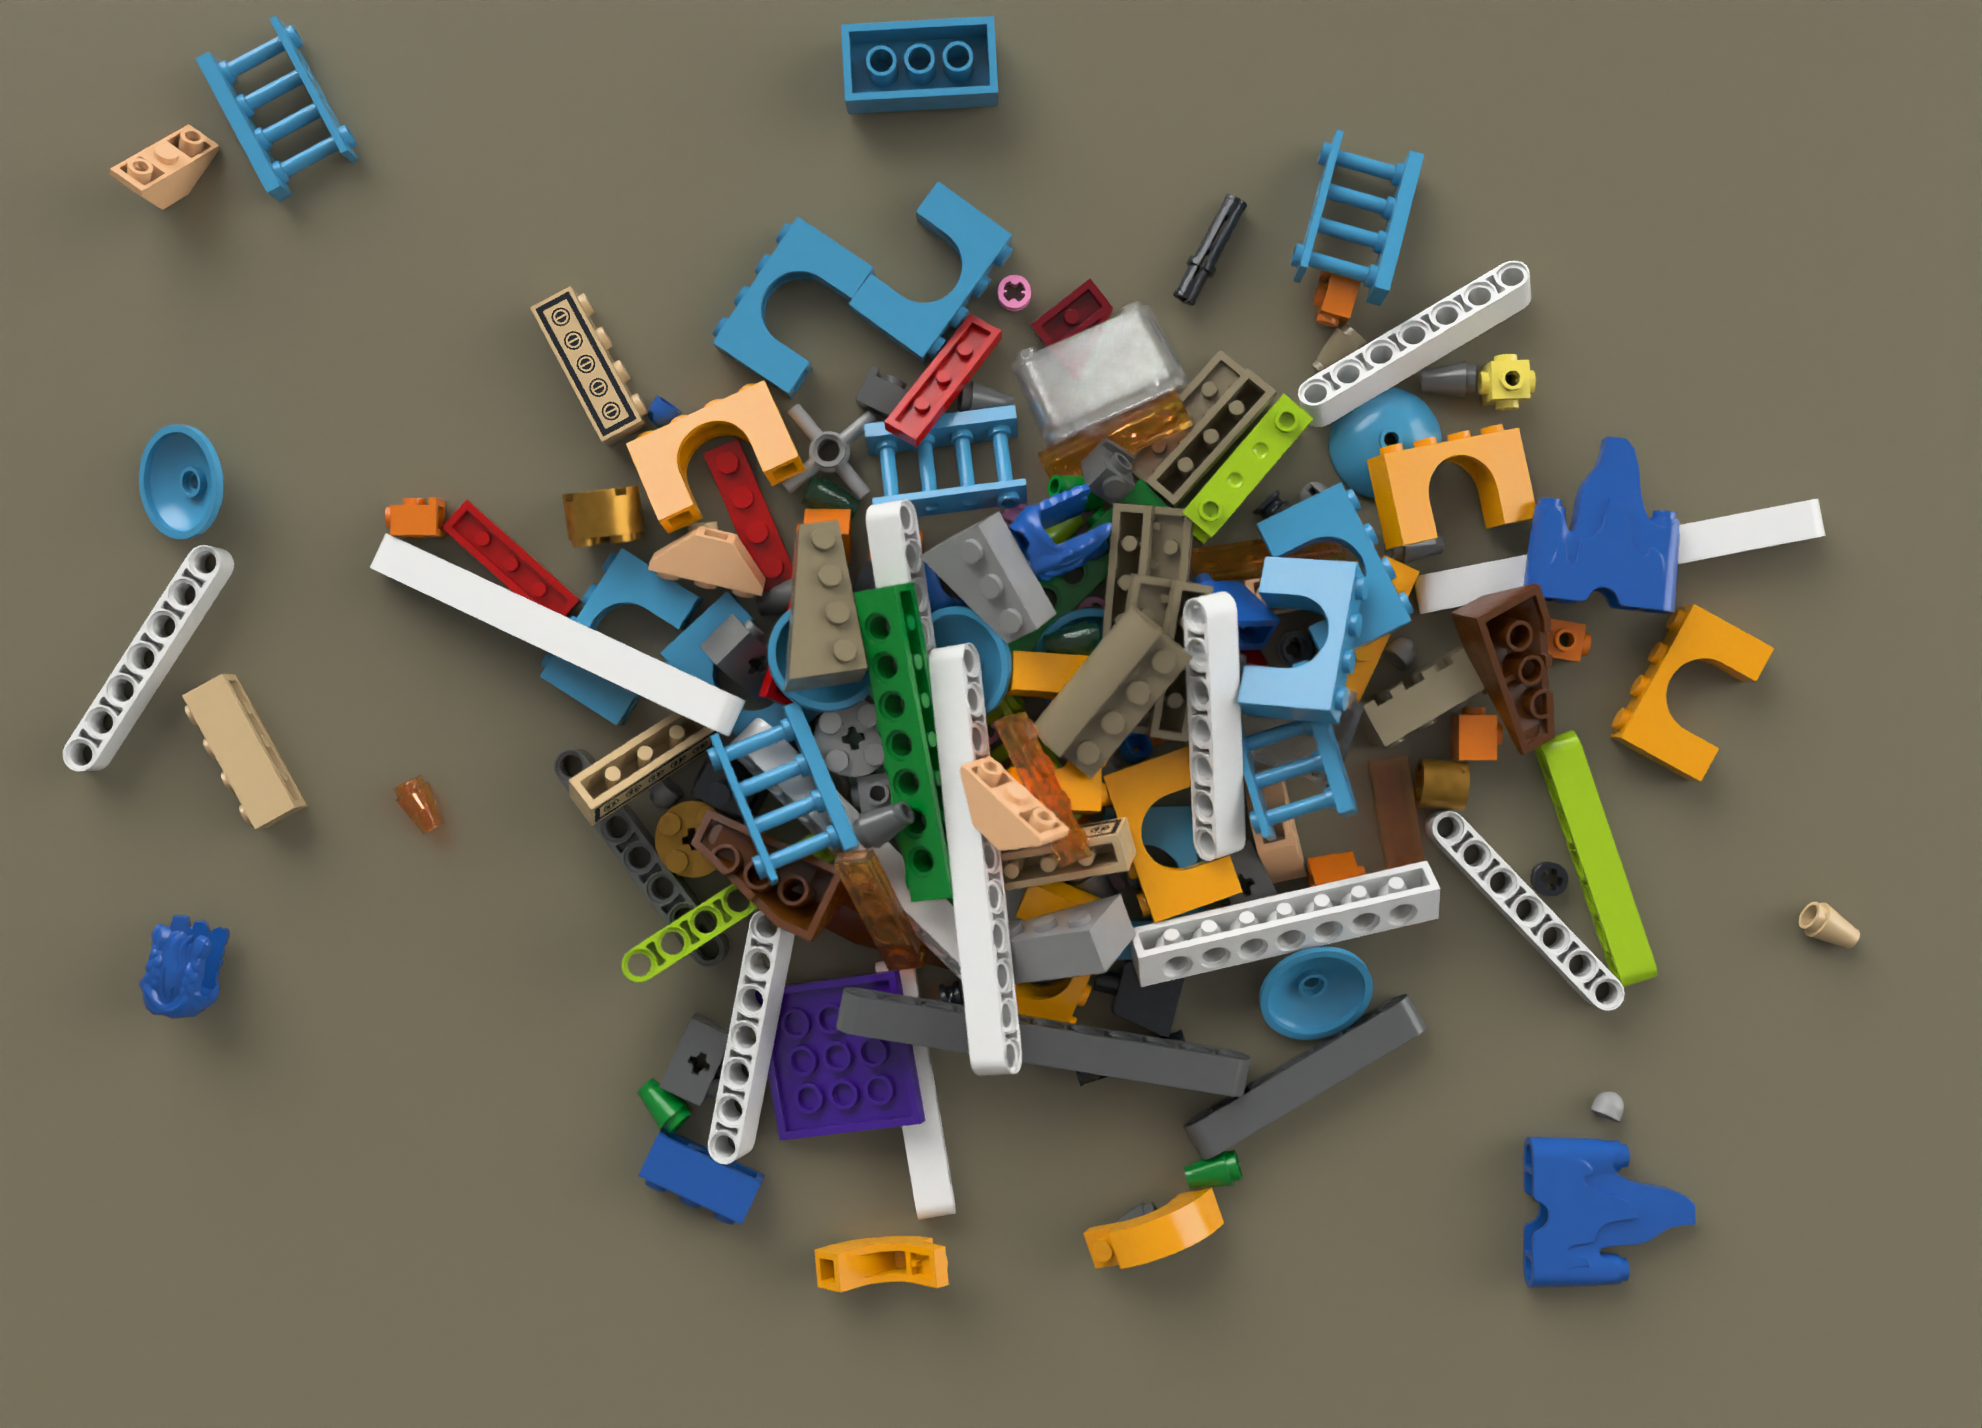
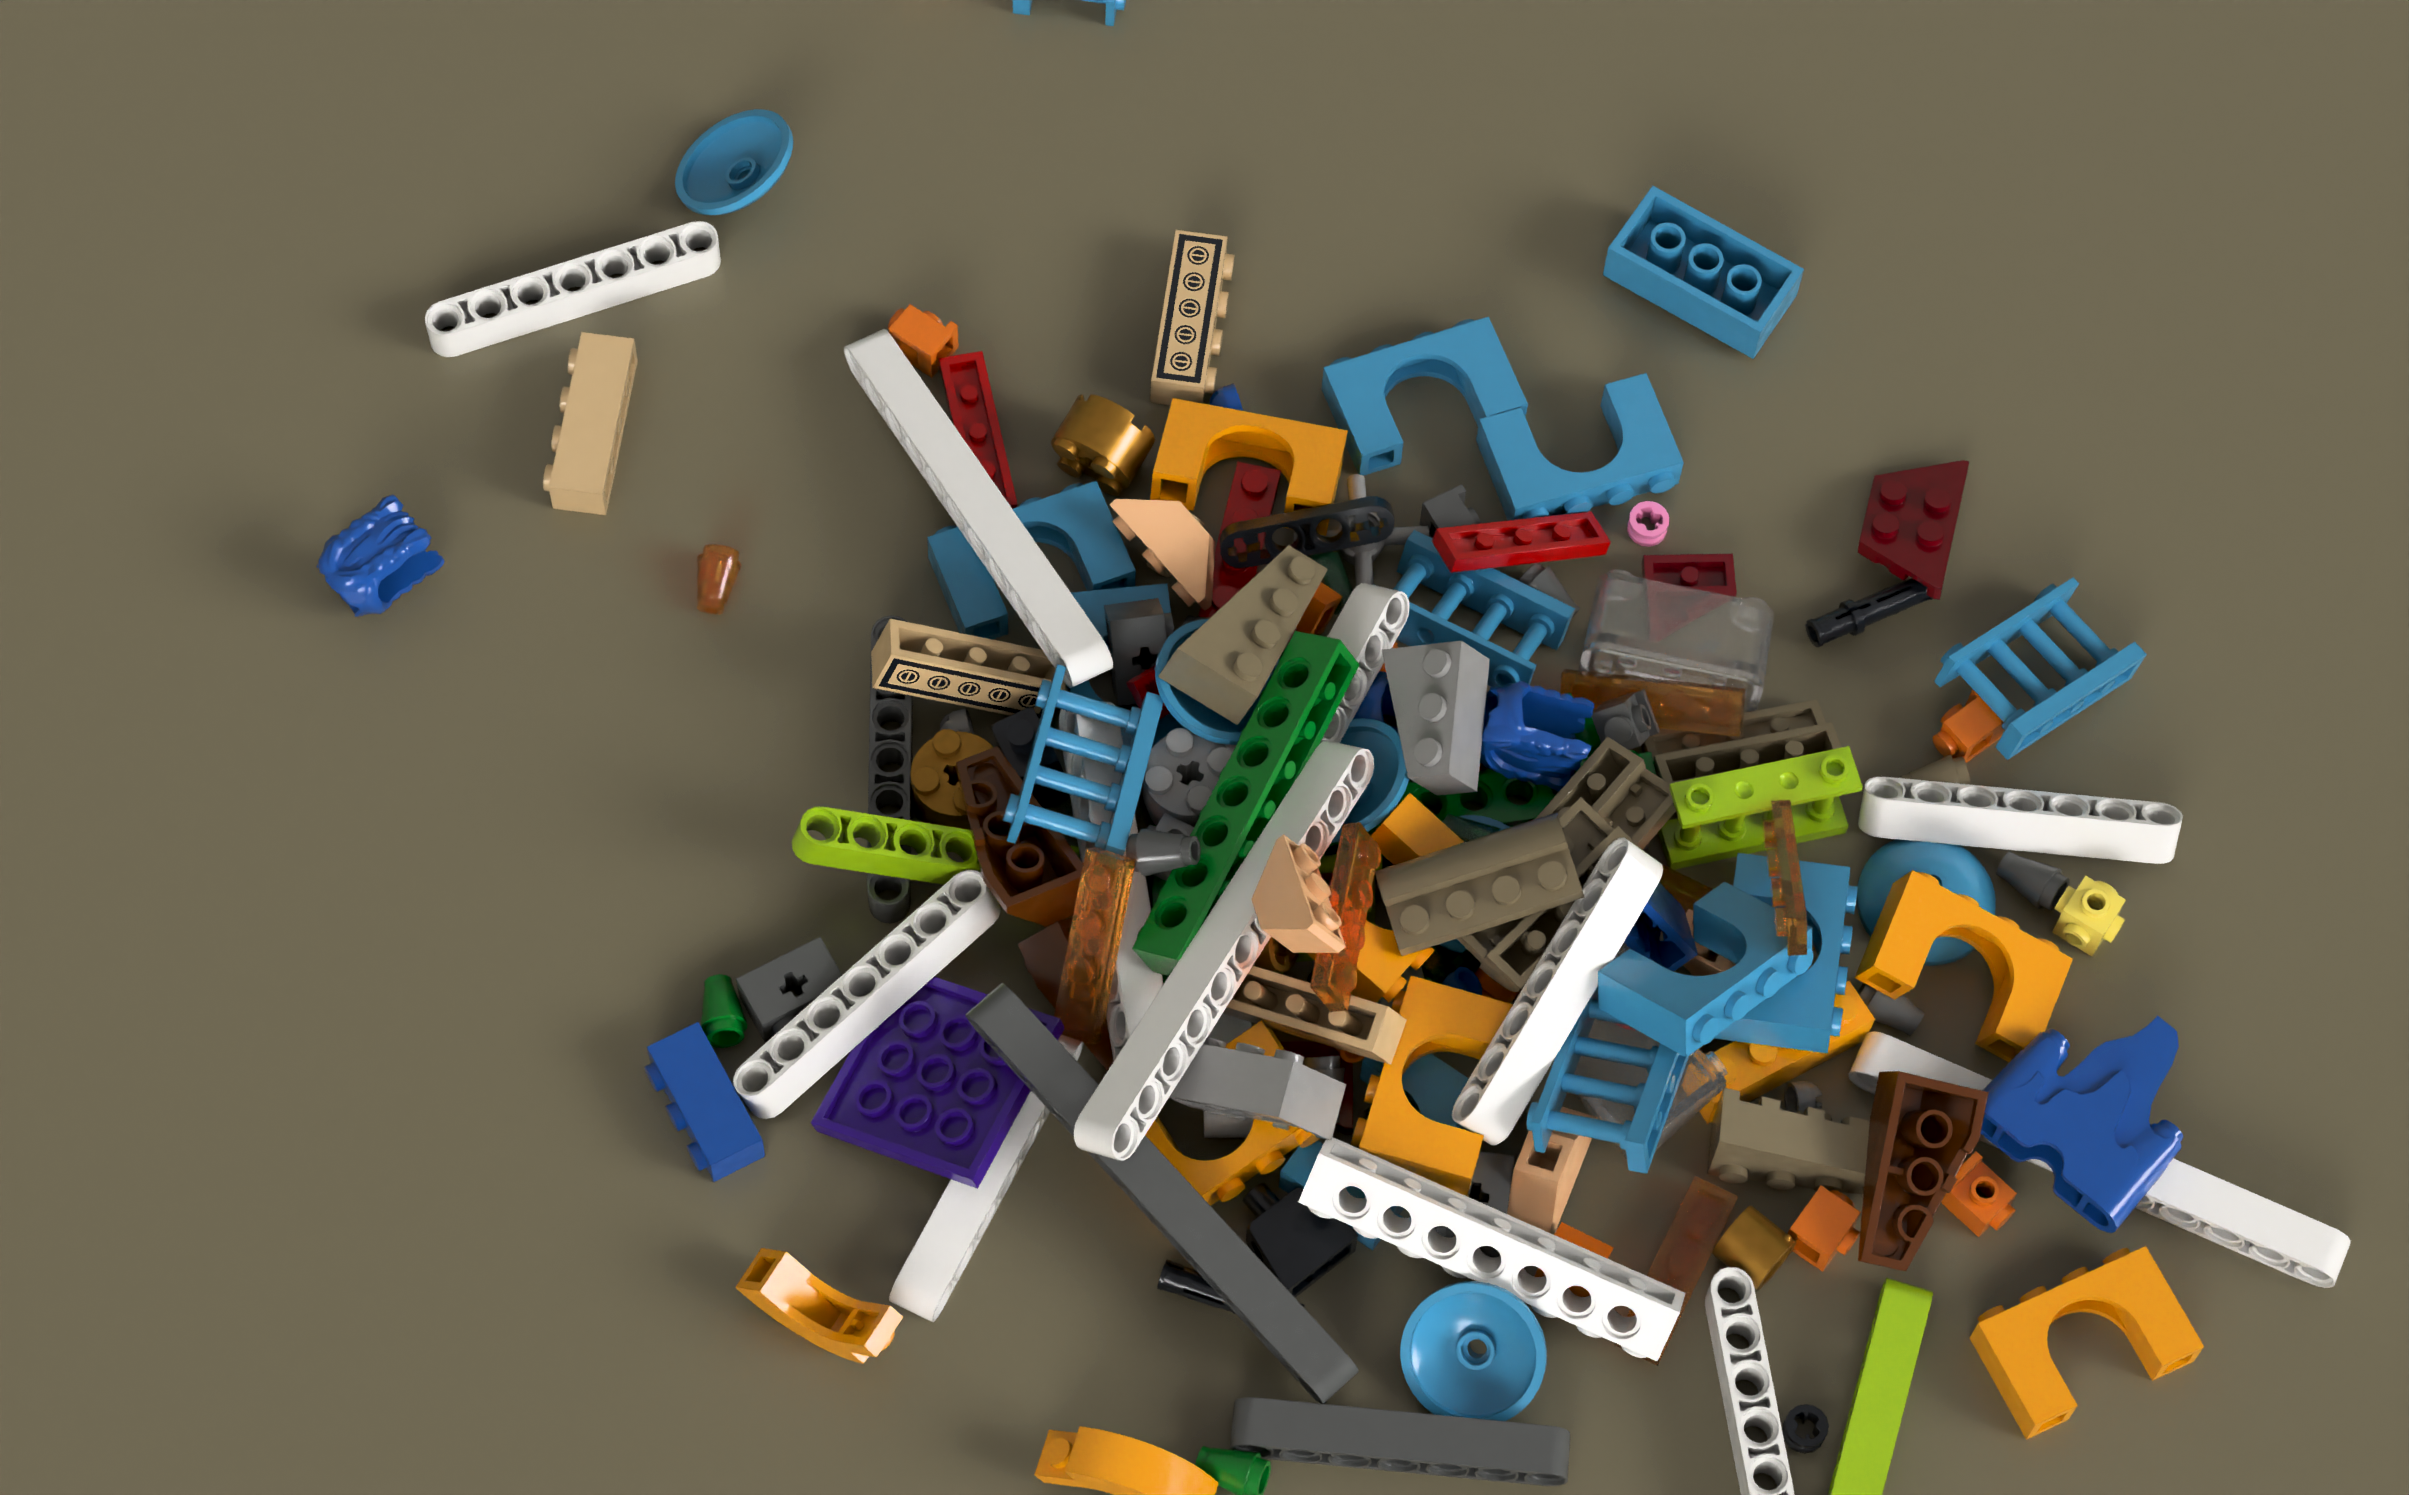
camera: 30 degrees right, 25 degrees down
none -> black beam [1220,496,1395,568]
none -> clear orange plate [1763,800,1807,956]
none -> dark red wing [1858,460,1969,600]

